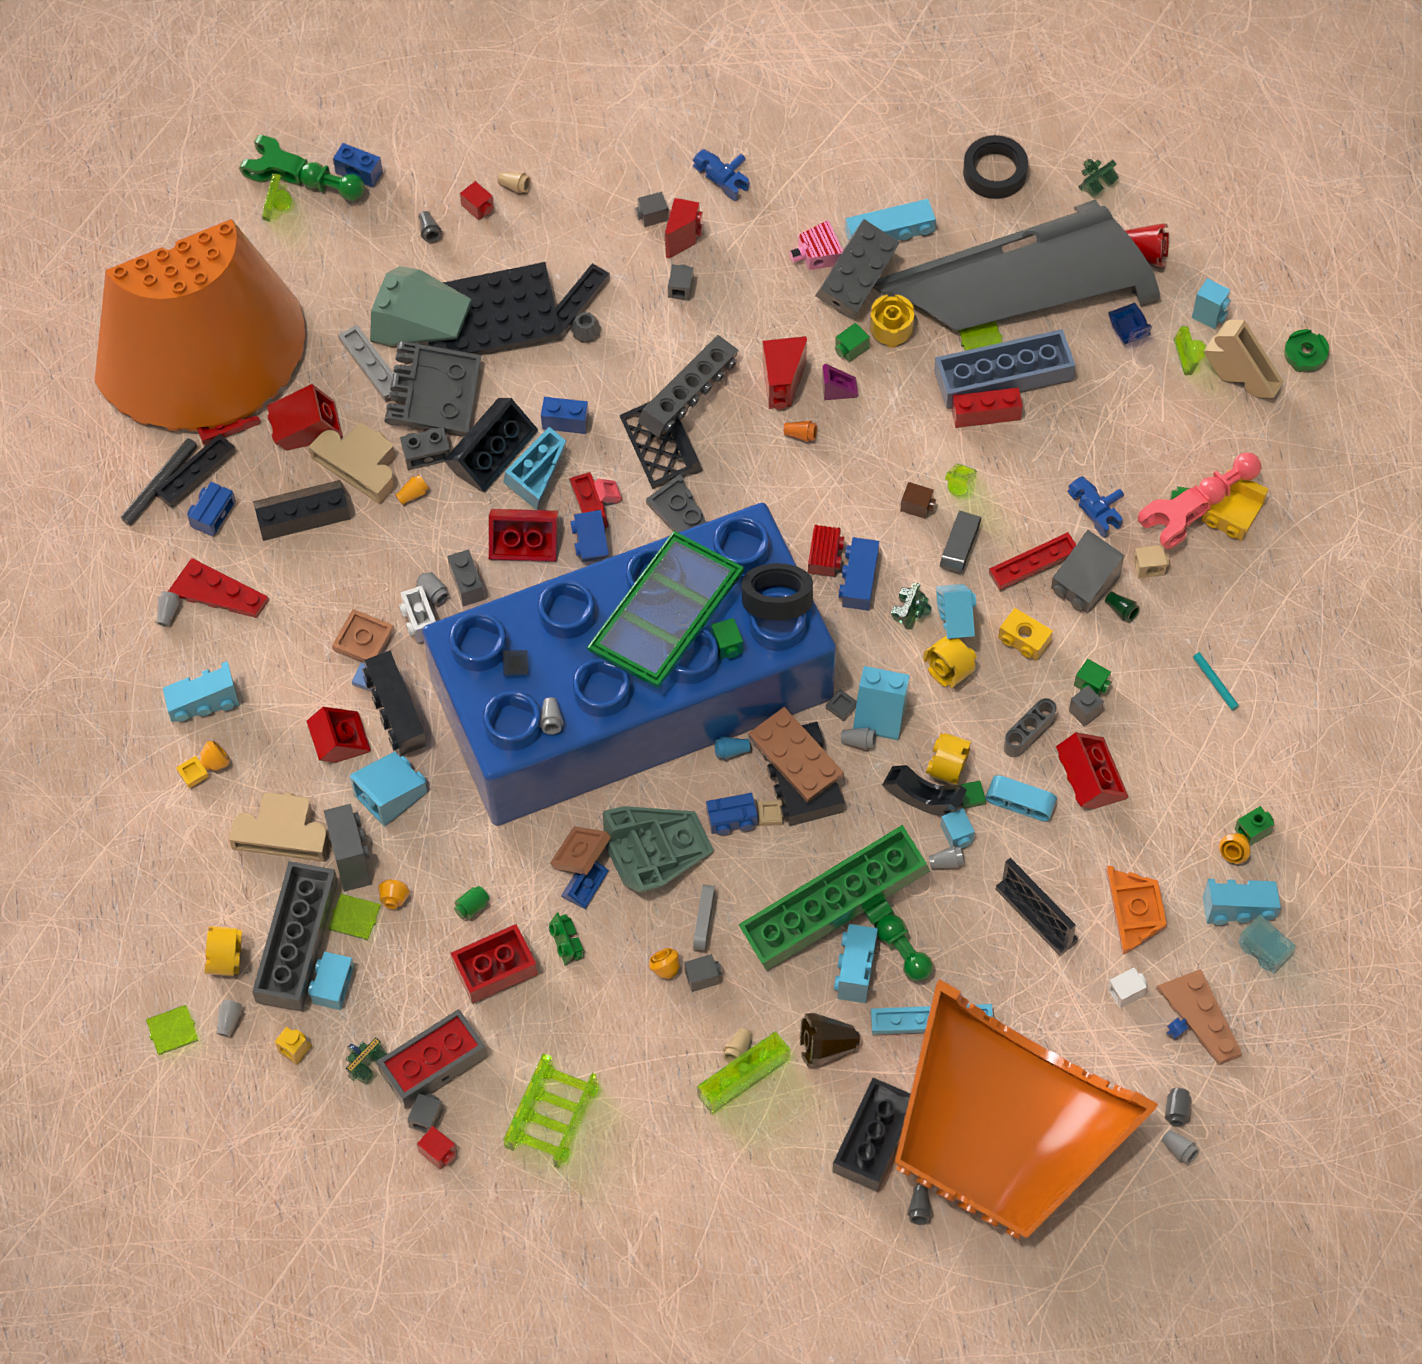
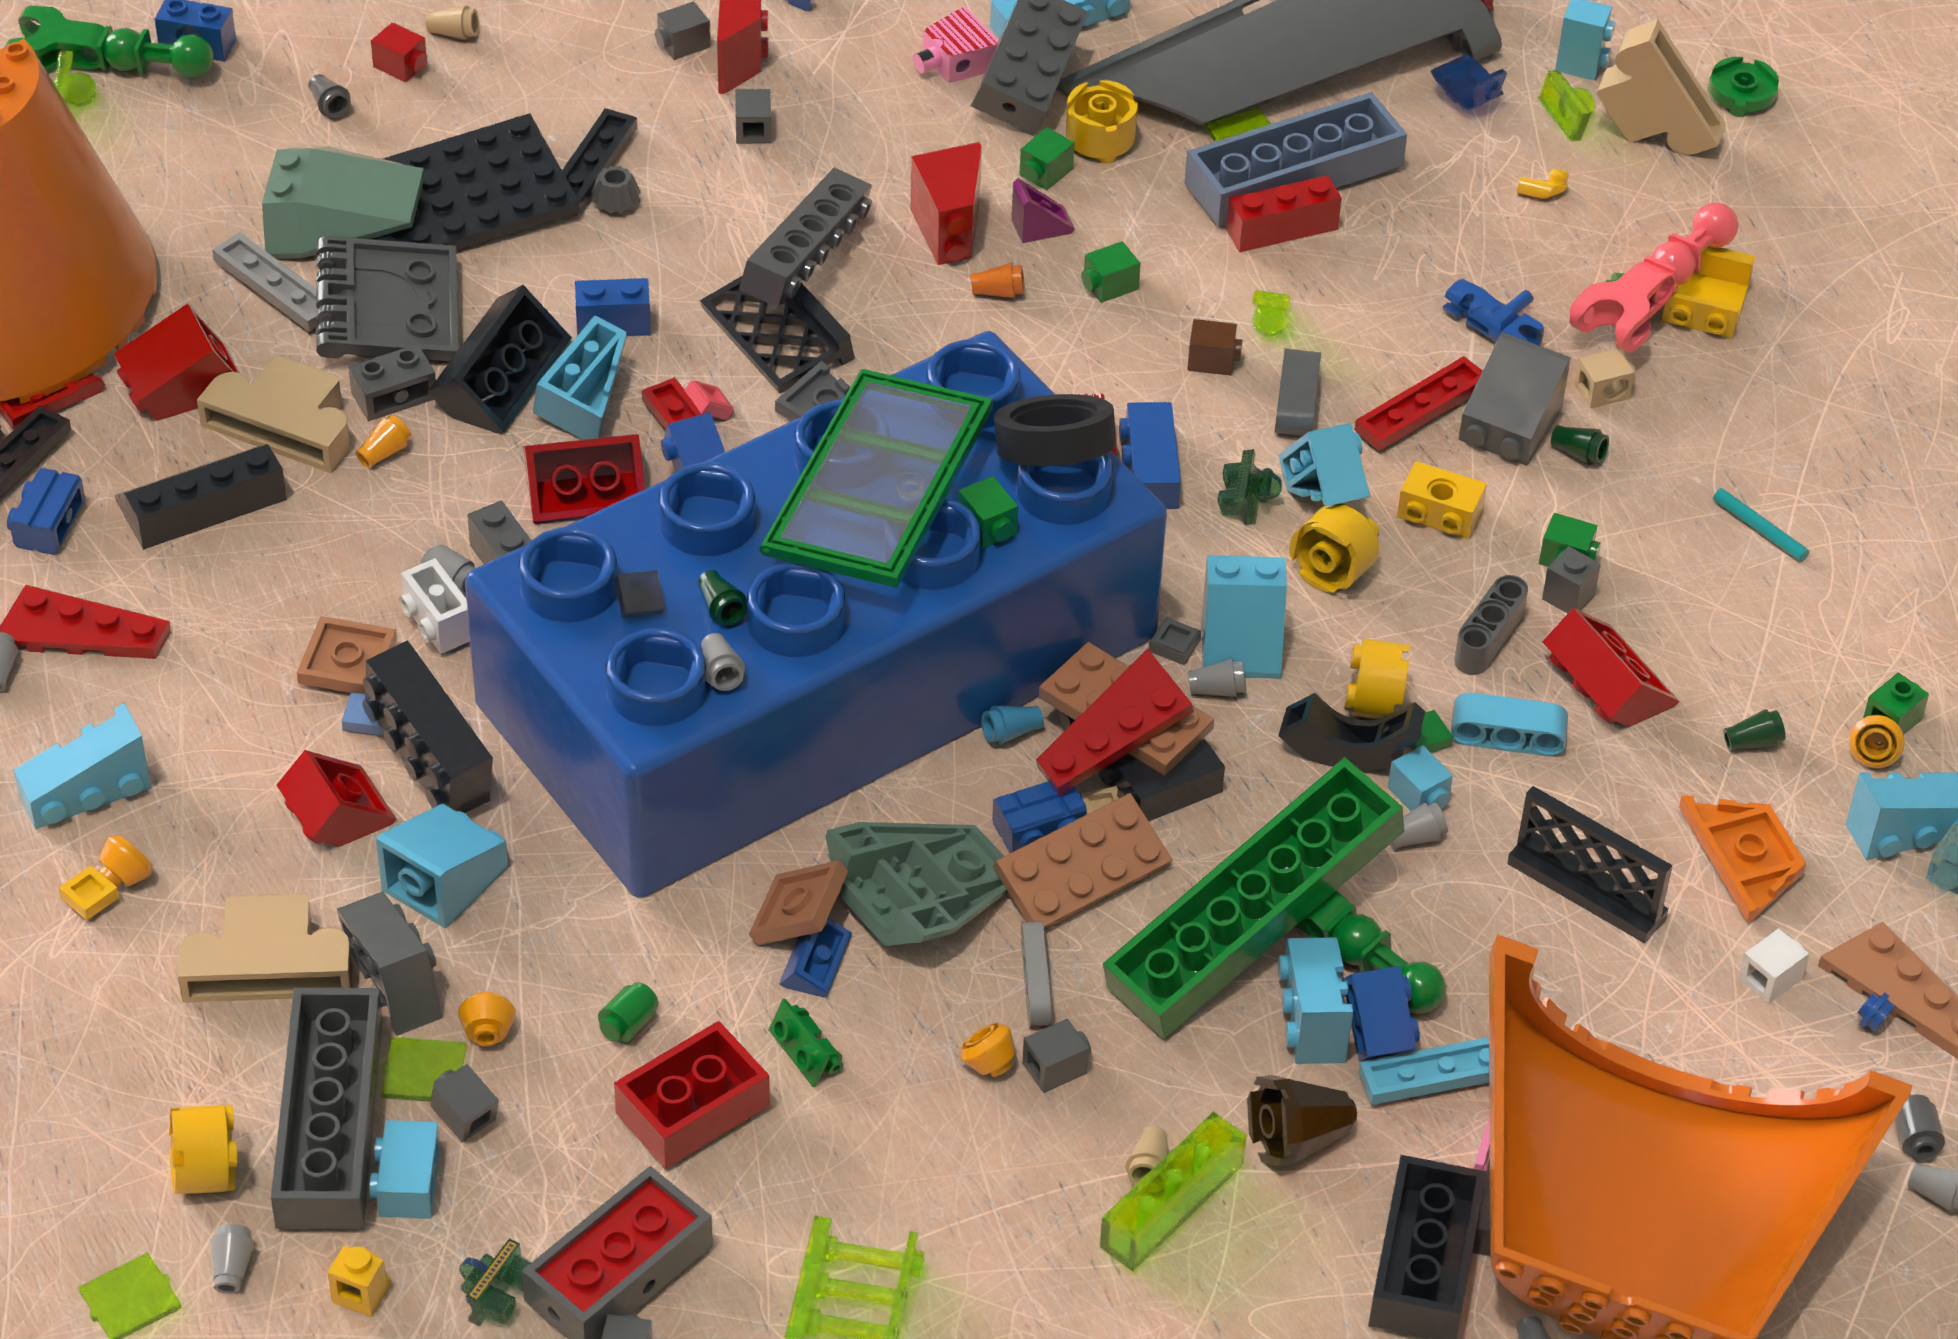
camera: 15 degrees left, 15 degrees down
none -> dark grey brick [430,1064,499,1142]
none -> dark green cone [697,570,747,626]
none -> nougat plate [993,793,1173,930]
none -> red wing [1036,648,1194,796]
none -> green brick [1081,241,1141,303]
none -> blue brick [1343,966,1420,1062]
none -> yellow arm [1517,169,1569,199]
none -> dark green cone [1723,709,1786,751]

